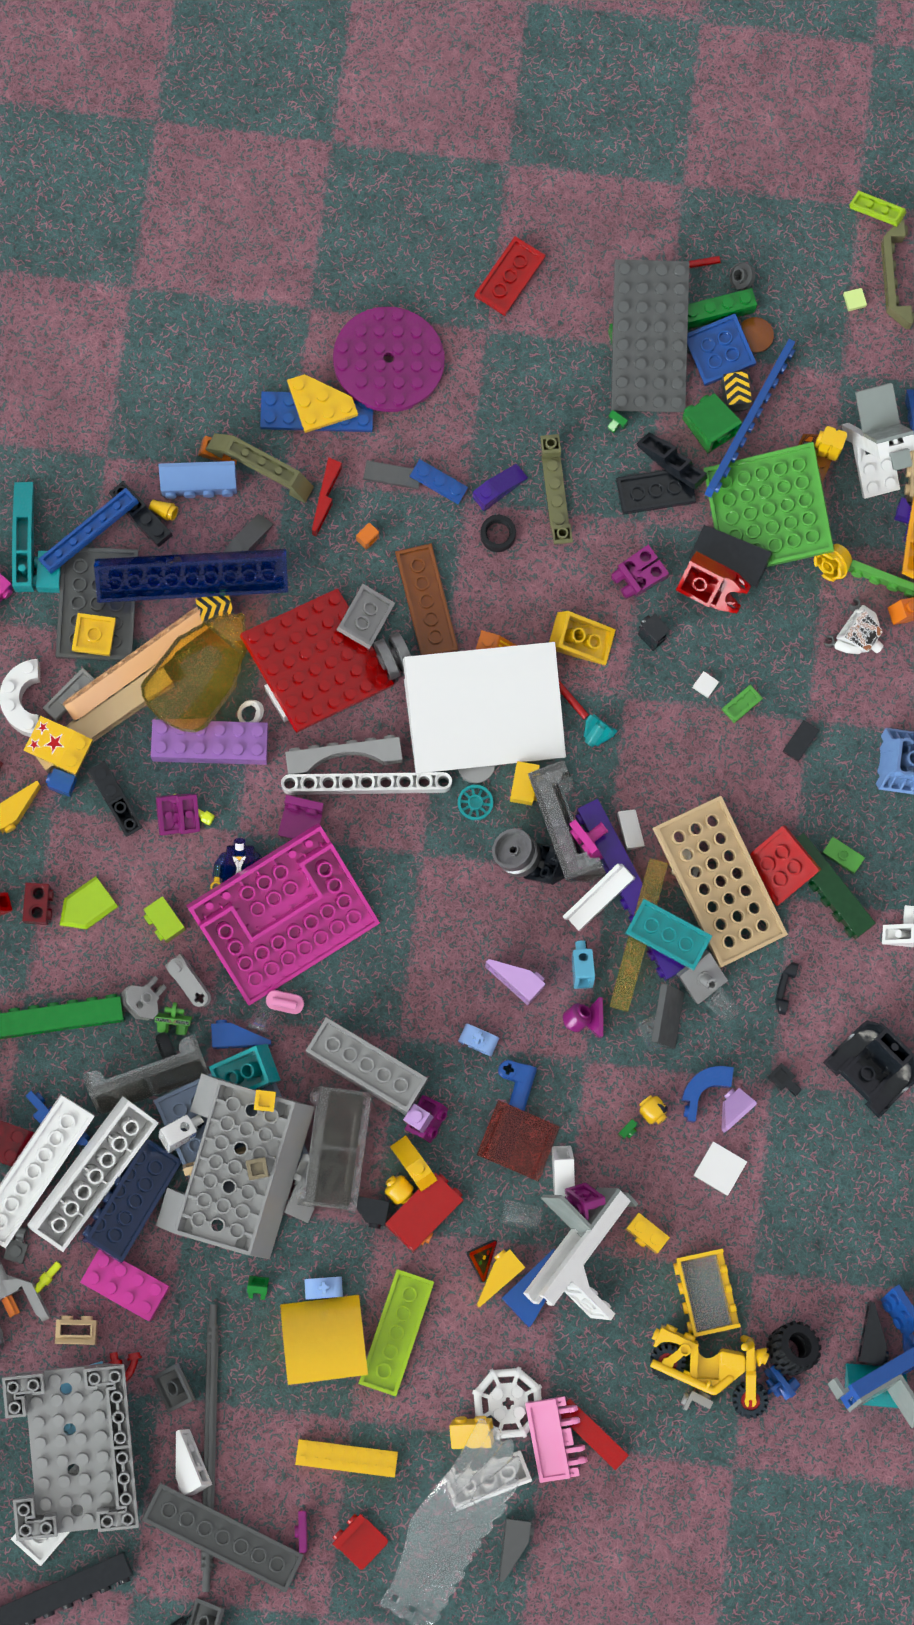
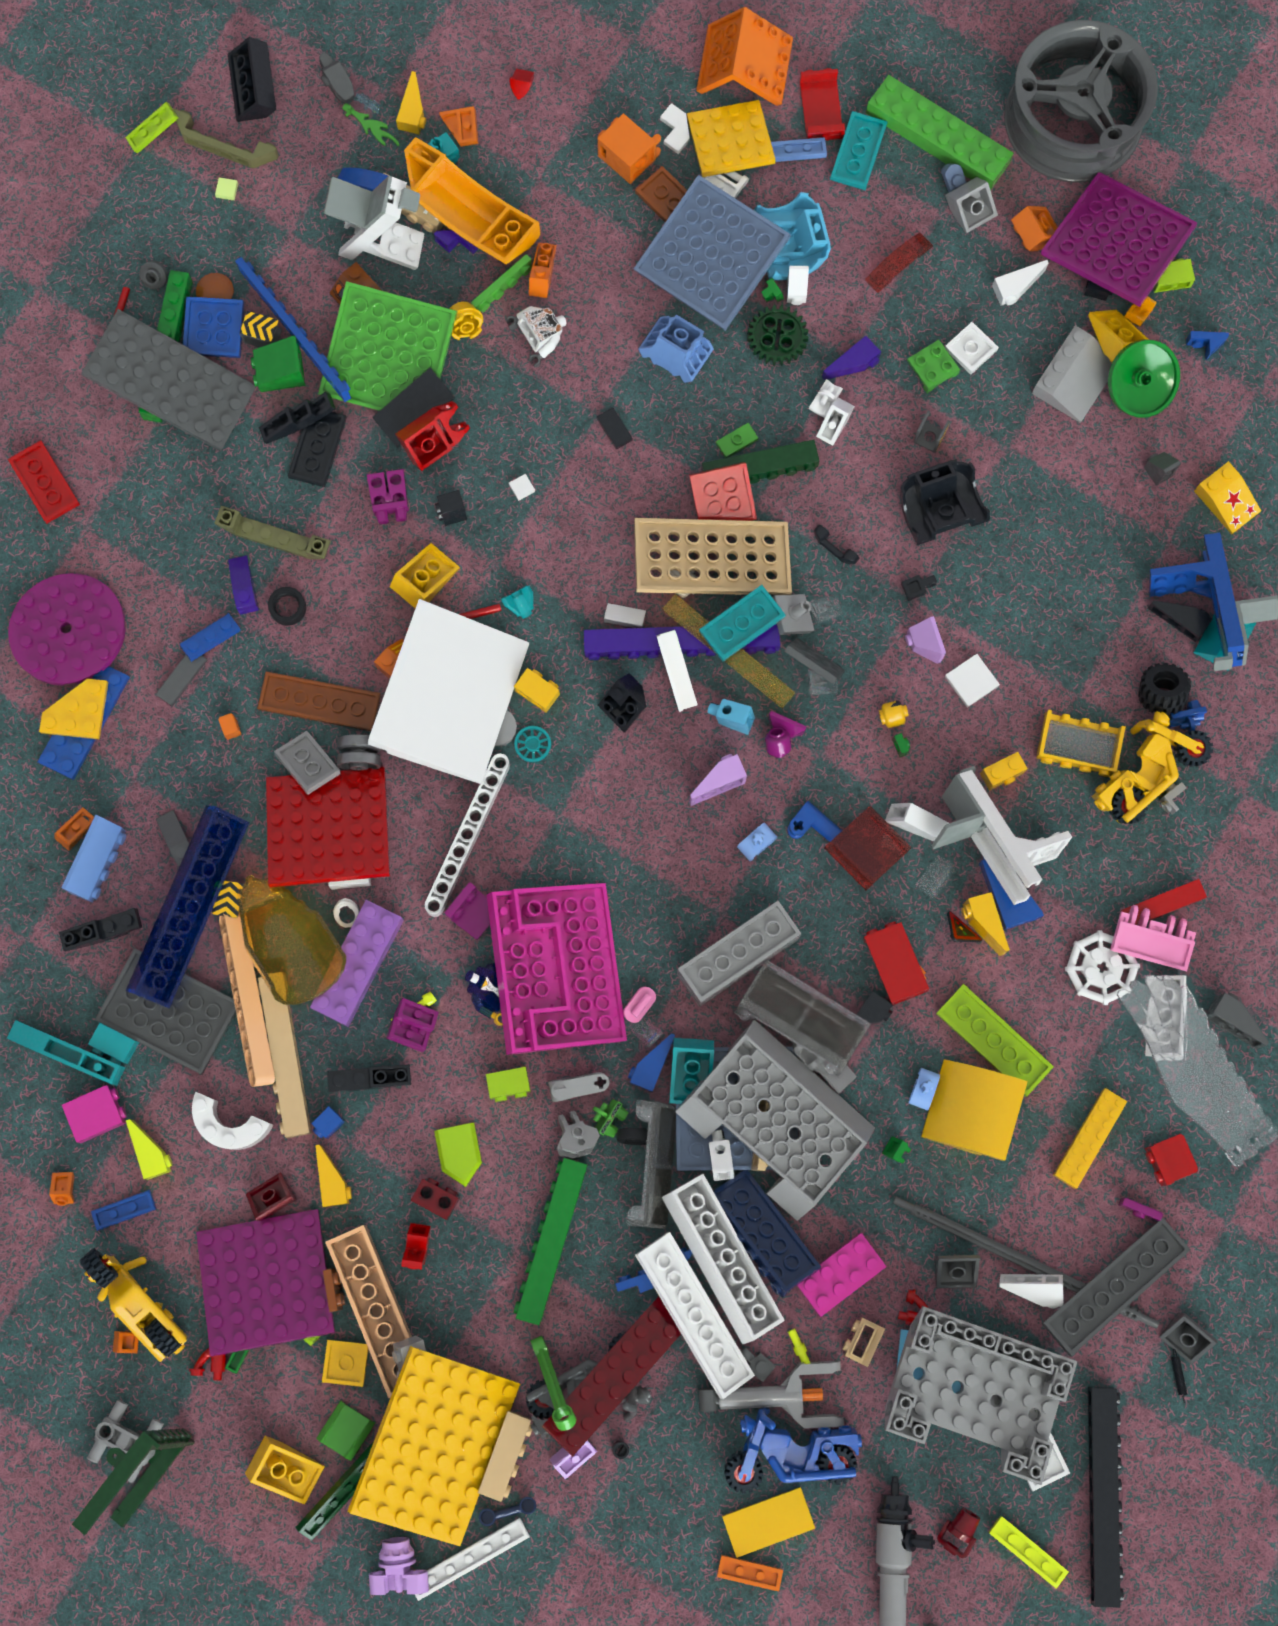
camera: 60 degrees left, 0 degrees up
yellow slope [24,716,93,776] -> none
blue tile [38,488,139,574] -> none
light grey tile [43,668,94,722] -> none
yellow plate [72,613,116,656] -> none
yellow cone [149,499,178,521] -> none
olive slope [206,433,314,503] -> none
dark tan plate [246,1157,269,1181] -> none
yellow plate [254,1089,276,1112] -> none
light grey arch [285,735,402,775] -> none
red slope [312,457,342,537] -> none
yellow head [385,1175,414,1205] -> none
yellow slope [390,1136,437,1192] -> none
lavender brick [403,1104,434,1133] -> none
magenta bracket [405,1095,448,1143] -> none
yellow brick [449,1416,494,1449] -> none
flat silver wheel [492,828,541,877] -> none
clear windscreen [528,760,607,883] -> none
magenta bracket [565,1183,606,1220] -> none
dark pink plate [569,819,608,862] -> none
green tile [608,410,628,433] -> none
blue arch [681,1066,734,1123] -> none
bright green plate [722,684,763,724] -> none
yellow brick [815,426,847,461] -> none

